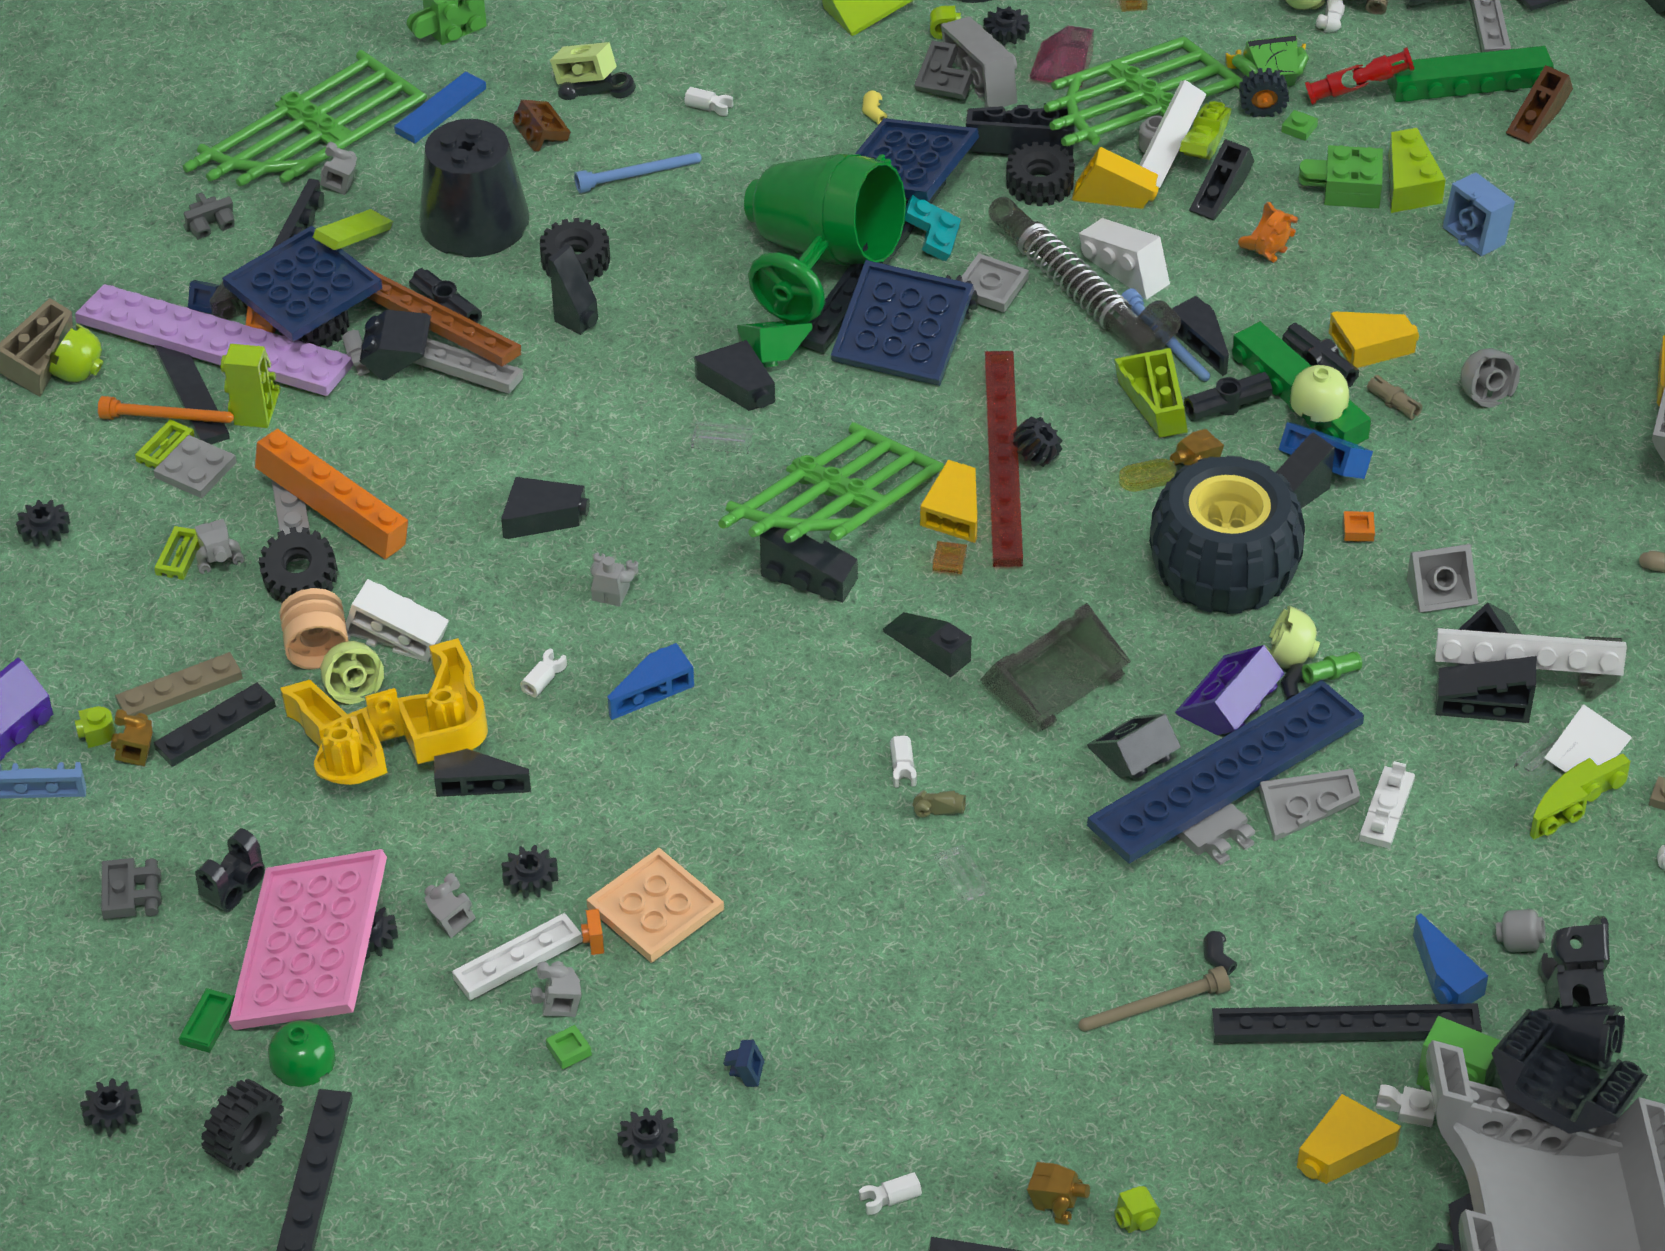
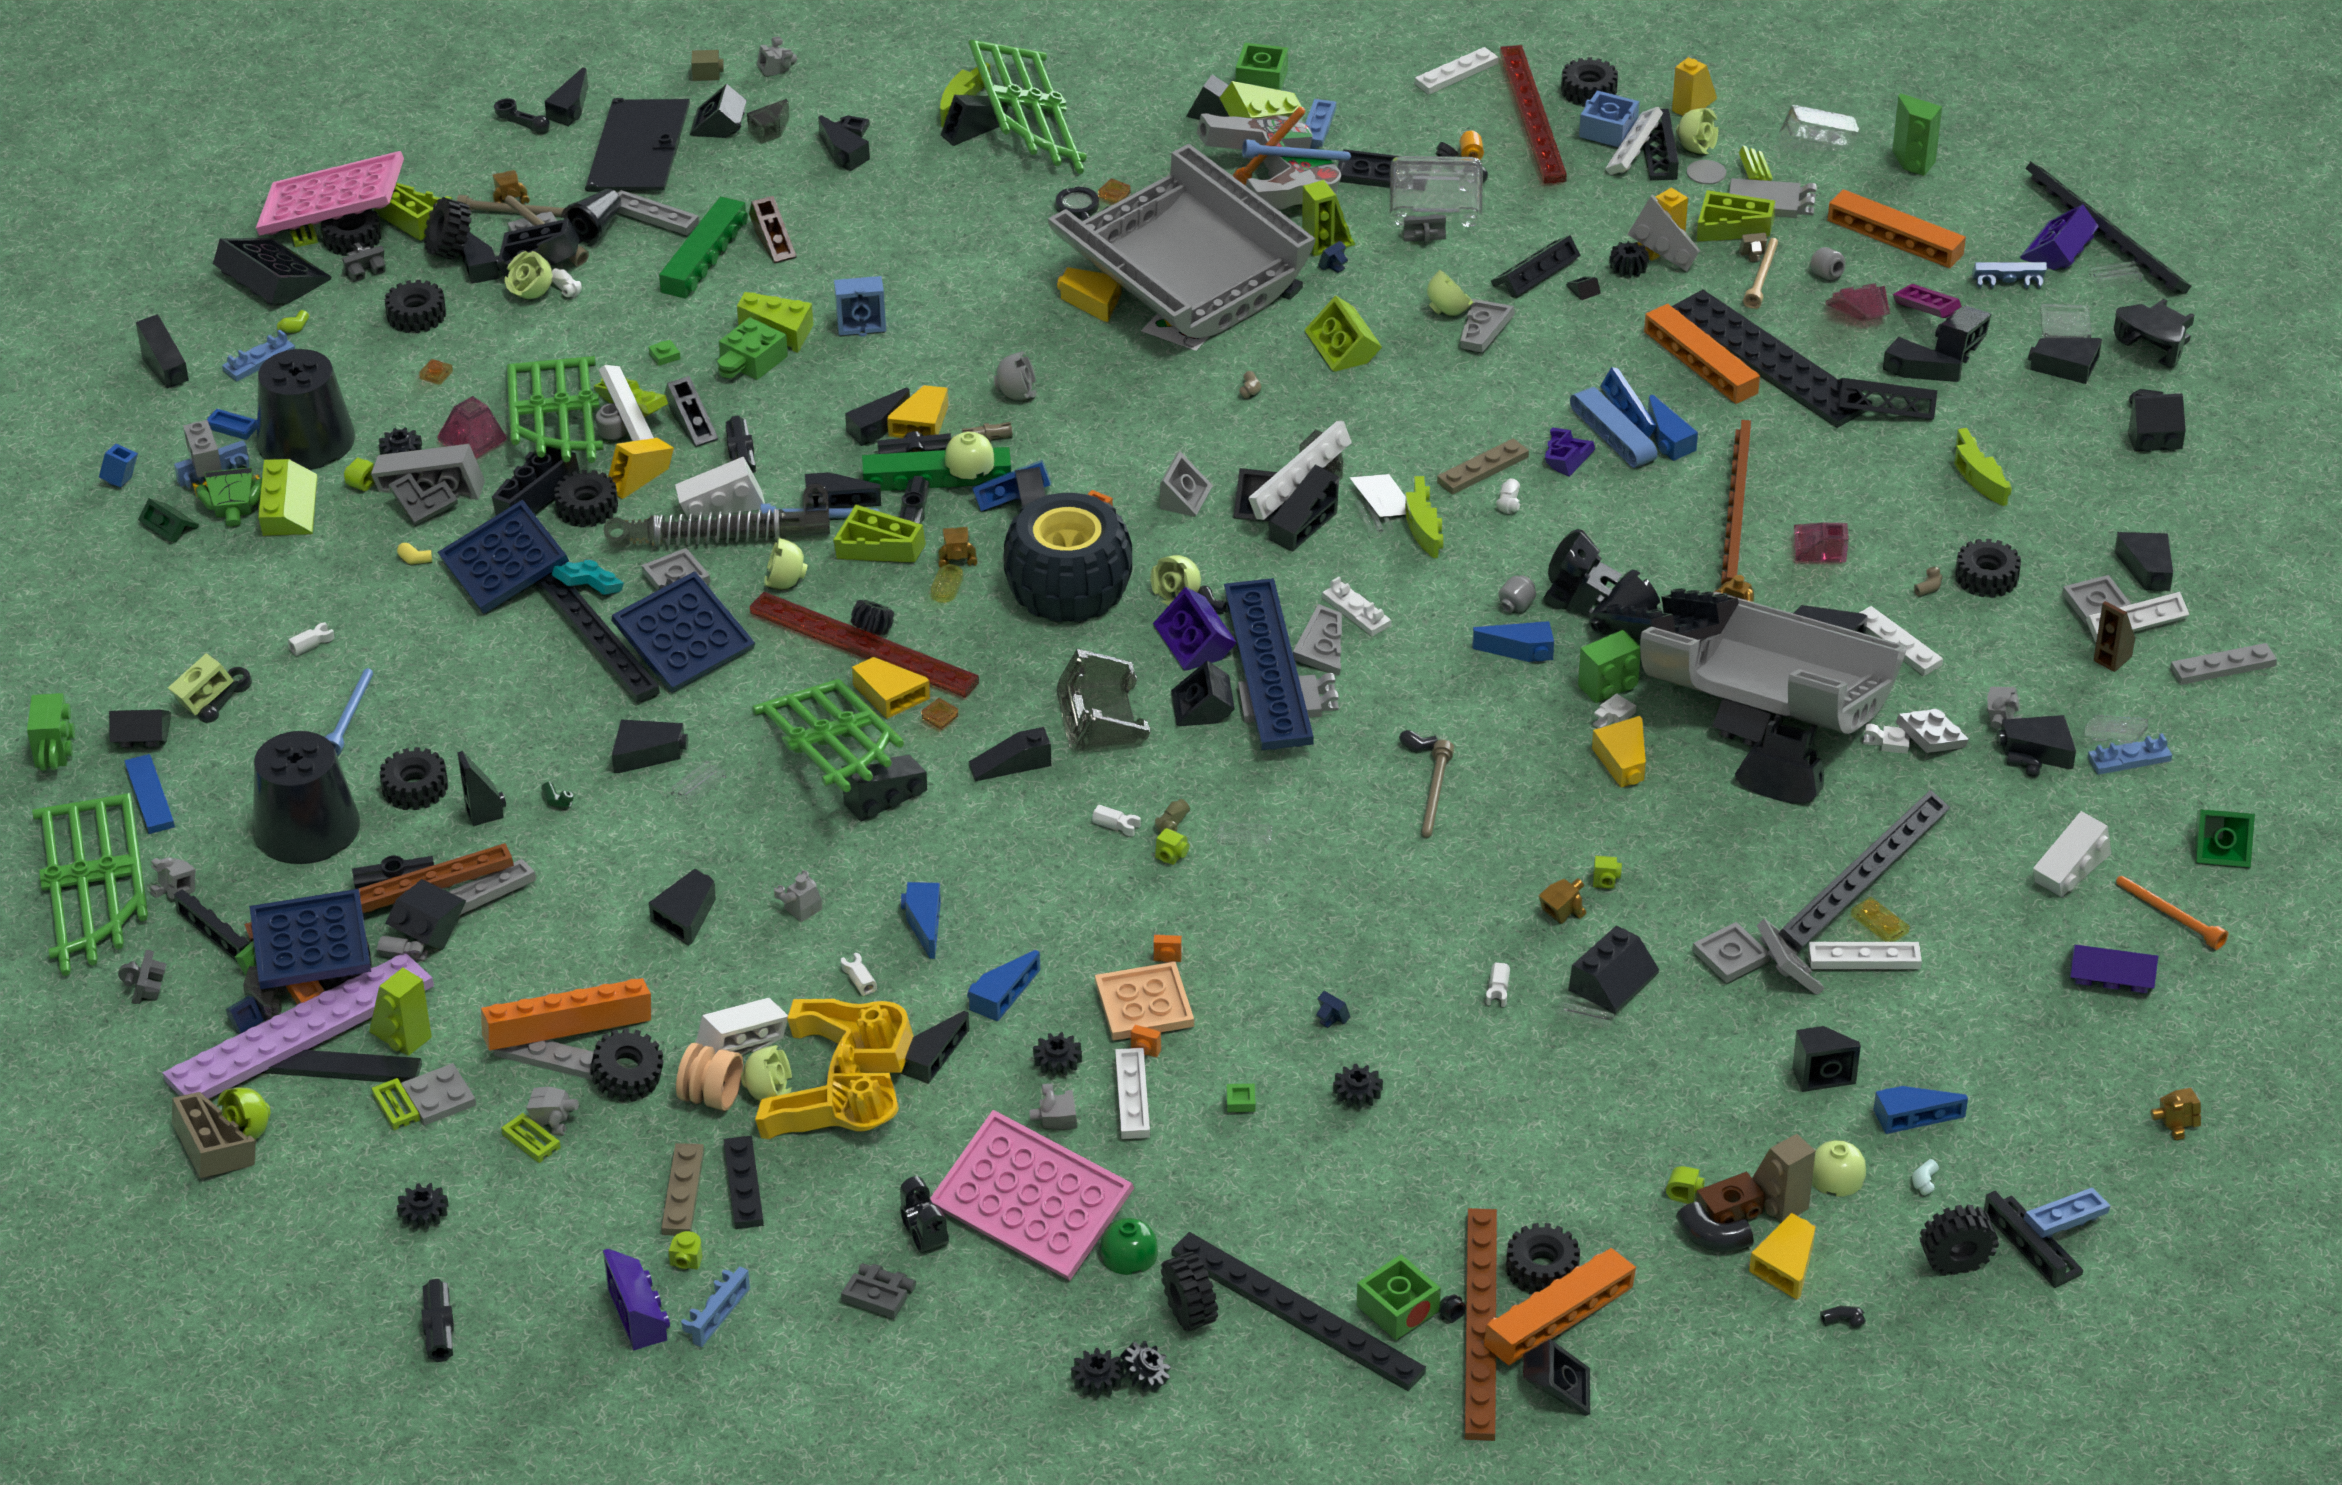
camera: 60 degrees left, 5 degrees down
orange piece [98,396,234,423] -> none
pearl gold piece [110,709,153,767] -> none
green tile [178,988,235,1053] -> none
lime tile [313,209,393,250] -> none
reddish brown bracket [513,99,571,152] -> none
light grey piece [530,961,581,1017] -> none
green slope [737,320,812,367] -> none
green piece [744,153,906,324] -> none
black plate [1211,1003,1482,1043] -> none
bright green torso [1225,35,1309,94] -> none
orange hair [1238,201,1298,263] -> none
black wheel [1239,68,1289,118] -> none
bright green pin [1301,651,1362,684] -> none
red piece [1305,47,1415,105] -> none
none -> black slope [109,709,171,748]
none -> dark green arm [541,782,574,809]
none -> black piece [725,415,756,473]
none -> yellowish green cylinder [764,538,807,590]
none -> black slope [845,387,910,446]
none -> blue slope [967,950,1040,1022]
none -> black gear [1118,1341,1171,1393]
none -> orange plate [1154,935,1182,962]
none -> lime plate [1155,828,1190,865]

